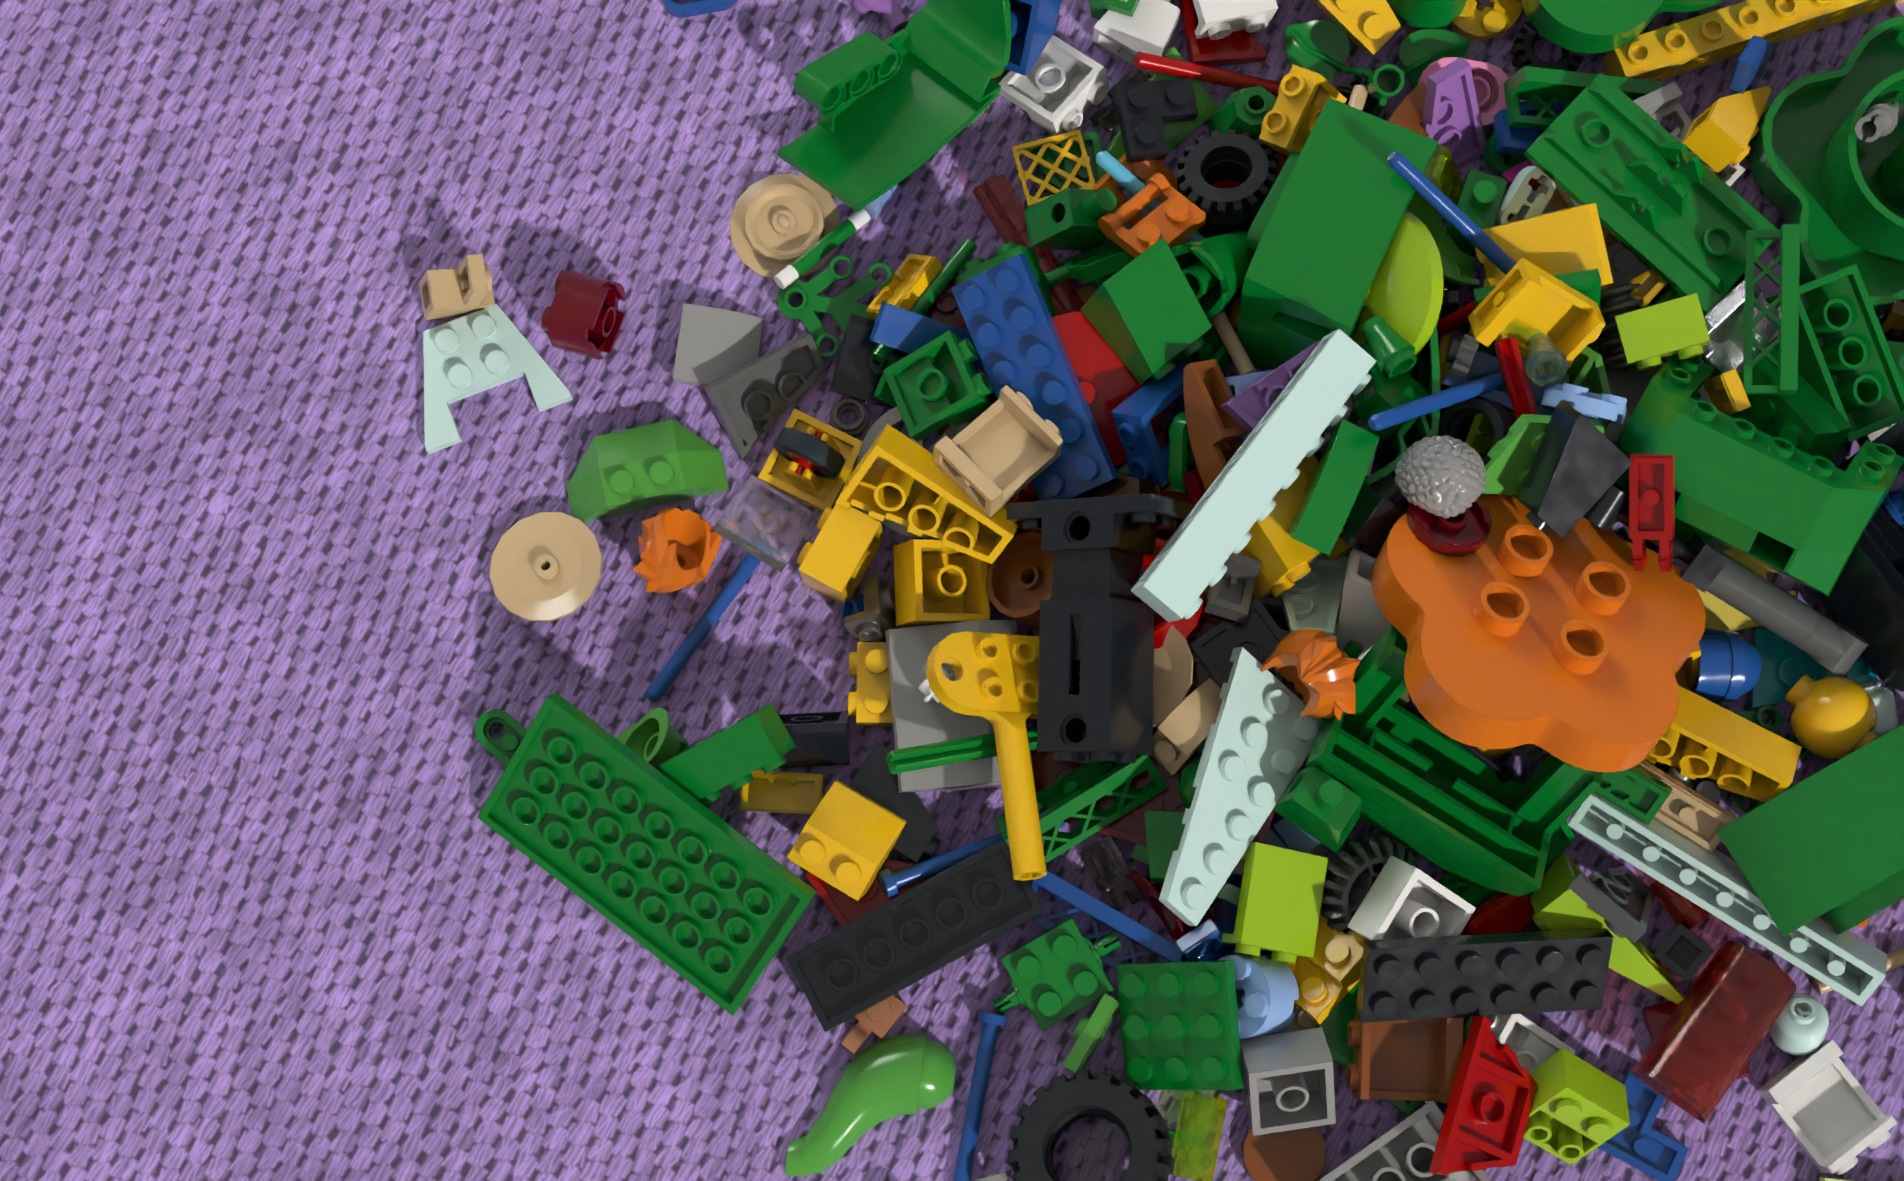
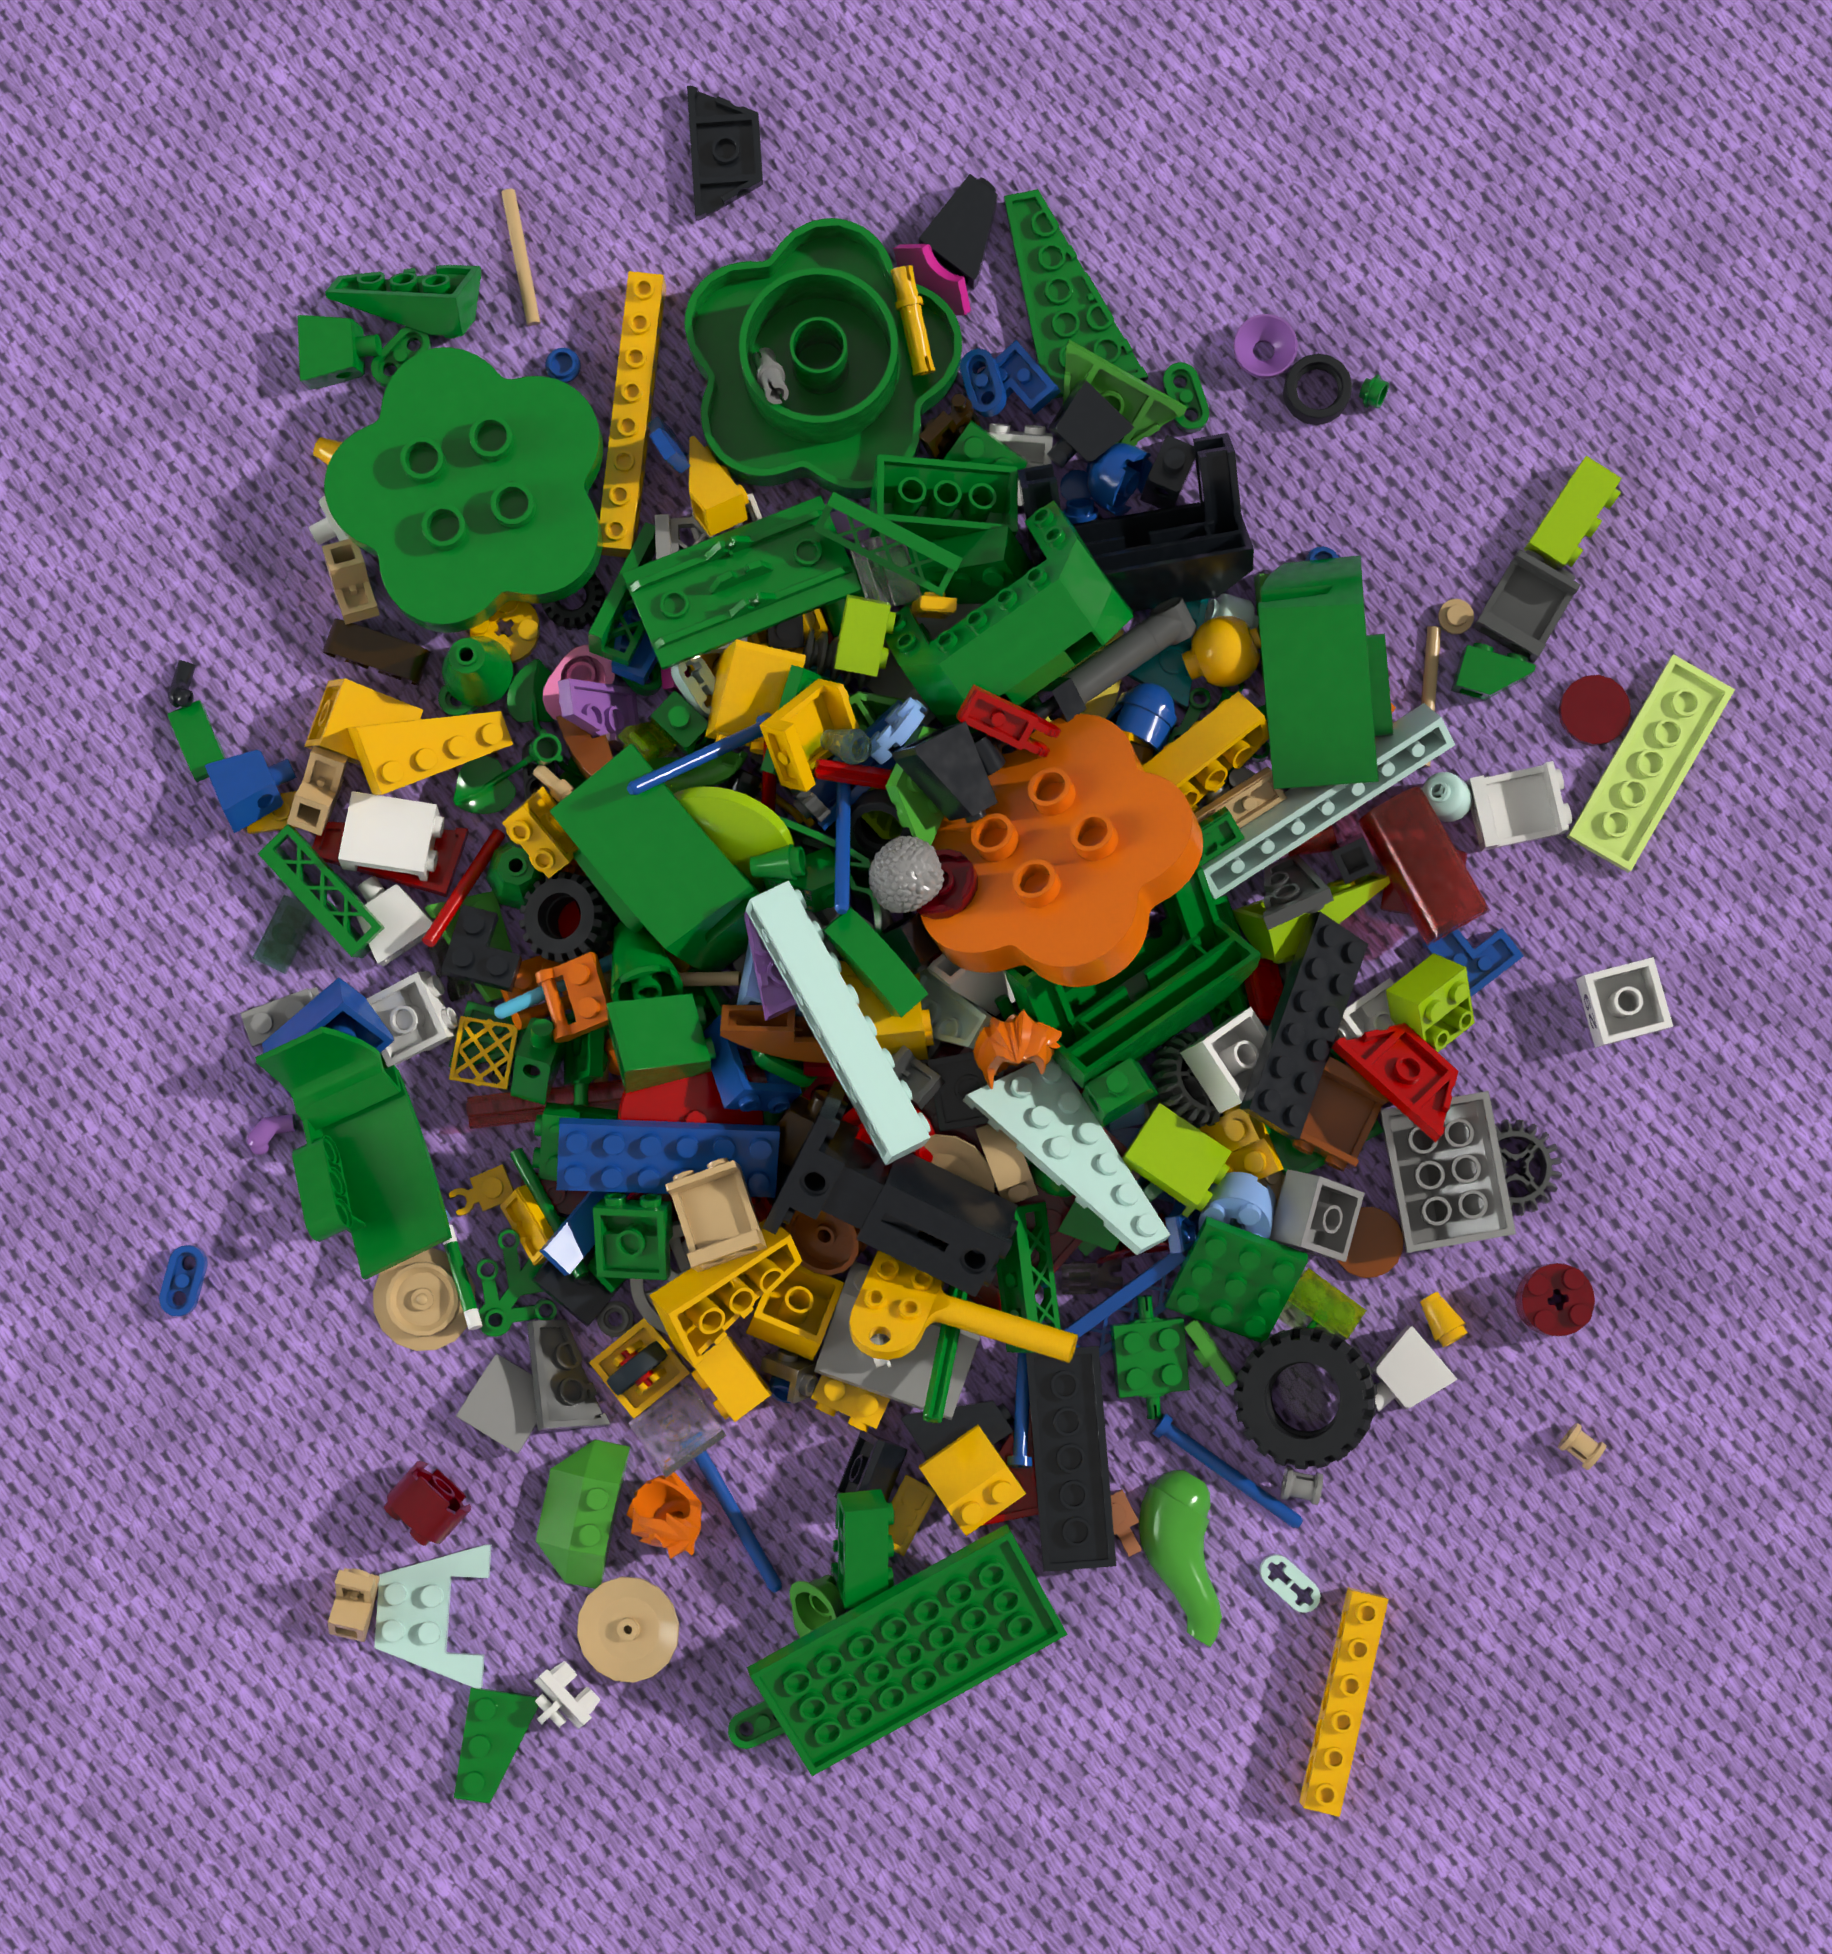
camera: 70 degrees left, 5 degrees up
none -> yellow plate [449,1164,514,1216]
none -> green wing [454,1687,539,1803]
none -> white hips [534,1661,600,1729]

